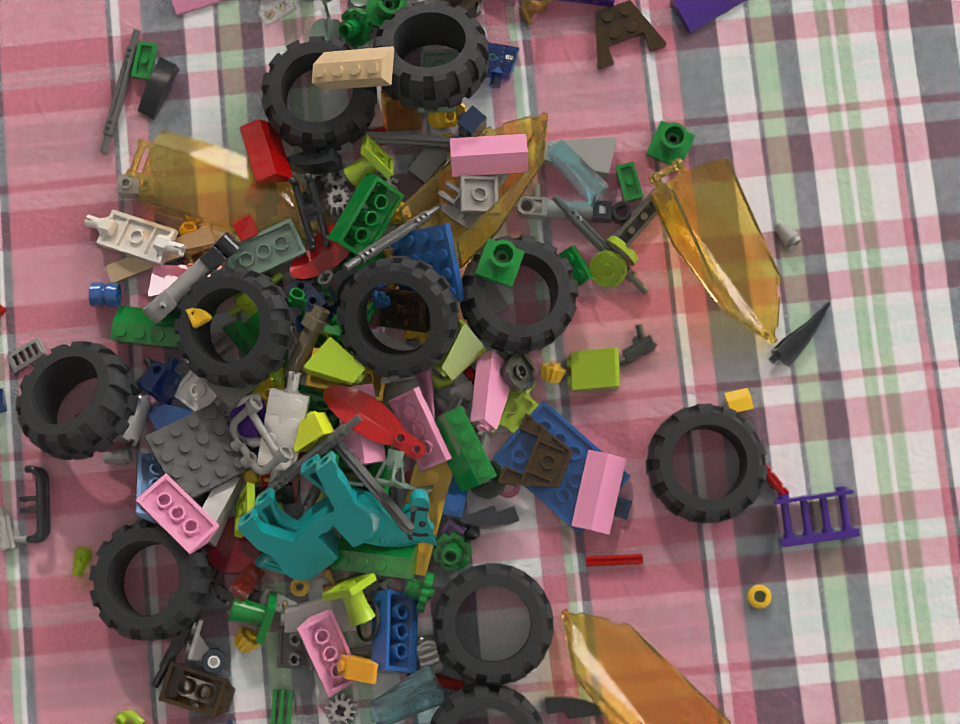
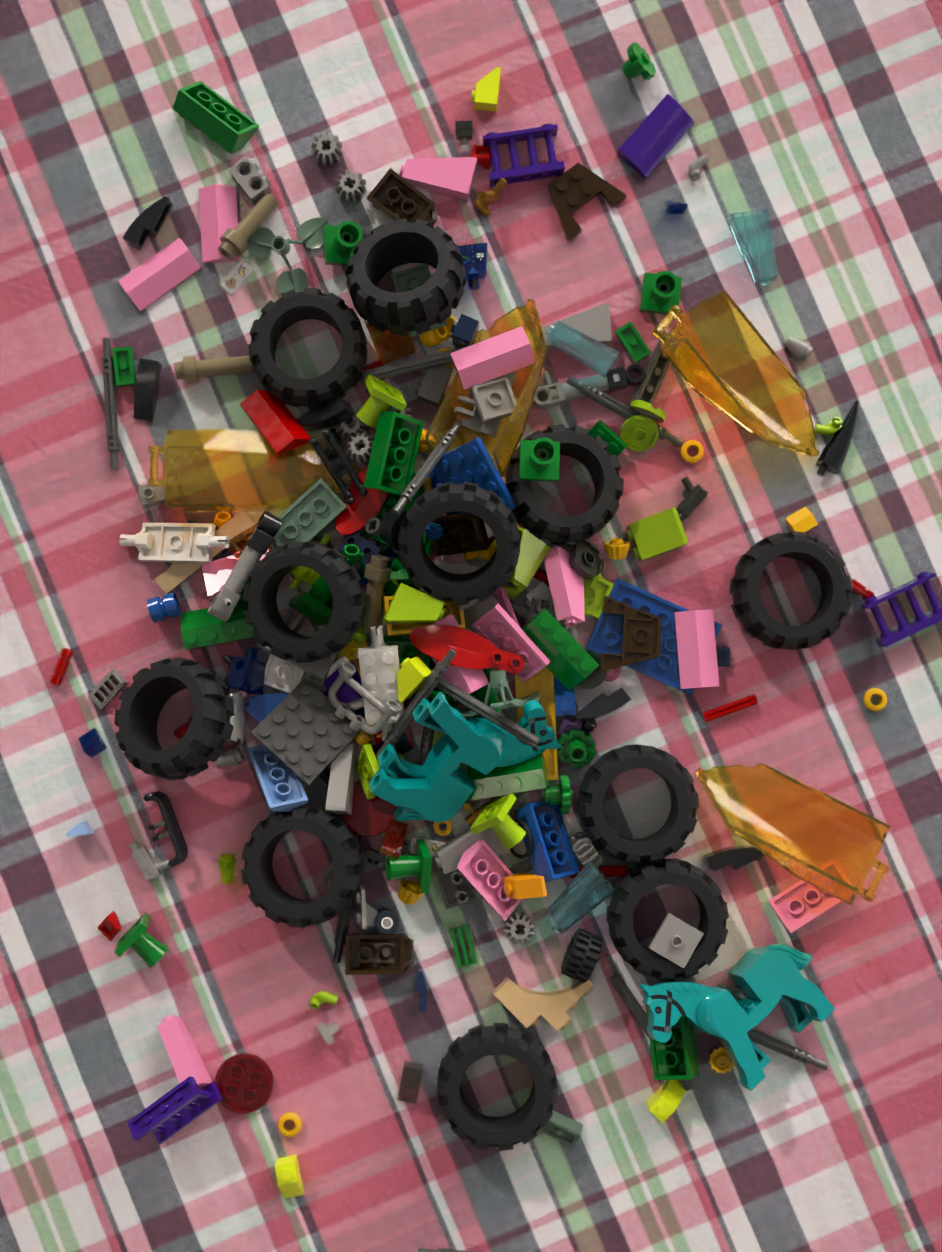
camera: 25 degrees left, 5 degrees up
bright pink slope [136,474,220,554] -> none
yellow tile [186,308,213,328] -> none
red slope [232,214,259,242] -> none
tan slope [312,46,394,90] -> none
green plant [338,8,373,47] -> none
none -> dark tan piece [174,356,253,384]
none -> clear blue slope [666,201,688,214]
none -> yellow piece [680,440,704,463]
none -> light grey arm [688,155,709,181]
none -> clear light blue slope [727,209,778,285]
none -> lime arm [814,417,842,436]

